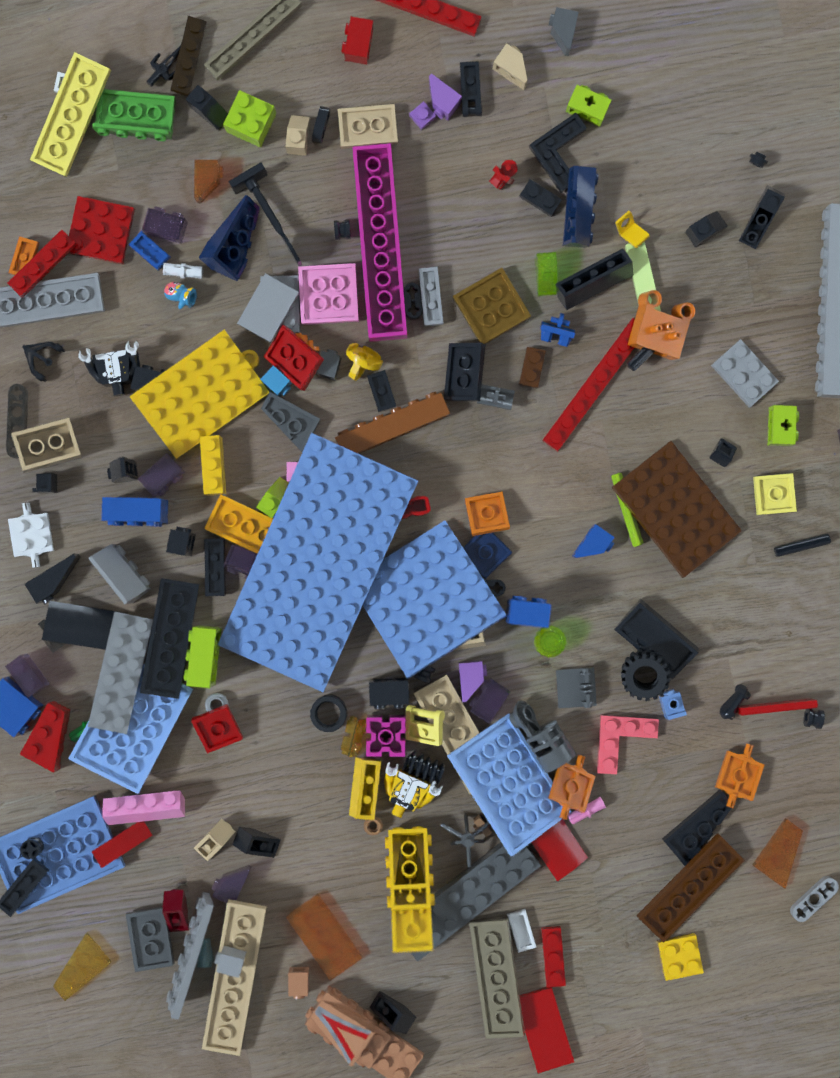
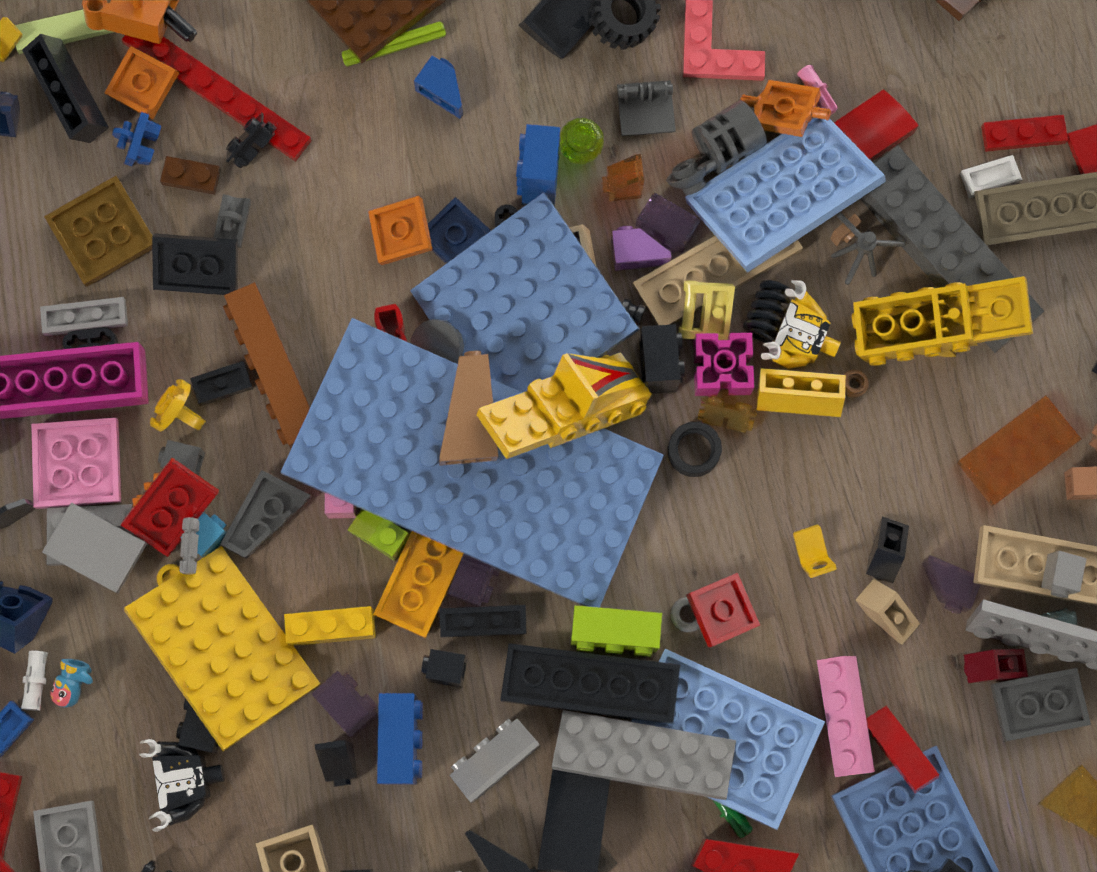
camera: 90 degrees left, 10 degrees down
clear neon green slope [535,252,557,296] -> none
none -> orange plate [104,46,179,120]
none -> light grey axle [179,518,199,575]
none -> black hinge [226,112,276,168]
none -> dark grey tile [410,319,464,364]
none -> medium nougat slope [439,351,498,466]
none -> yellow wedge [476,352,651,459]
none -> clear orange slope [602,154,644,202]
none -> yellow bracket [793,525,837,578]

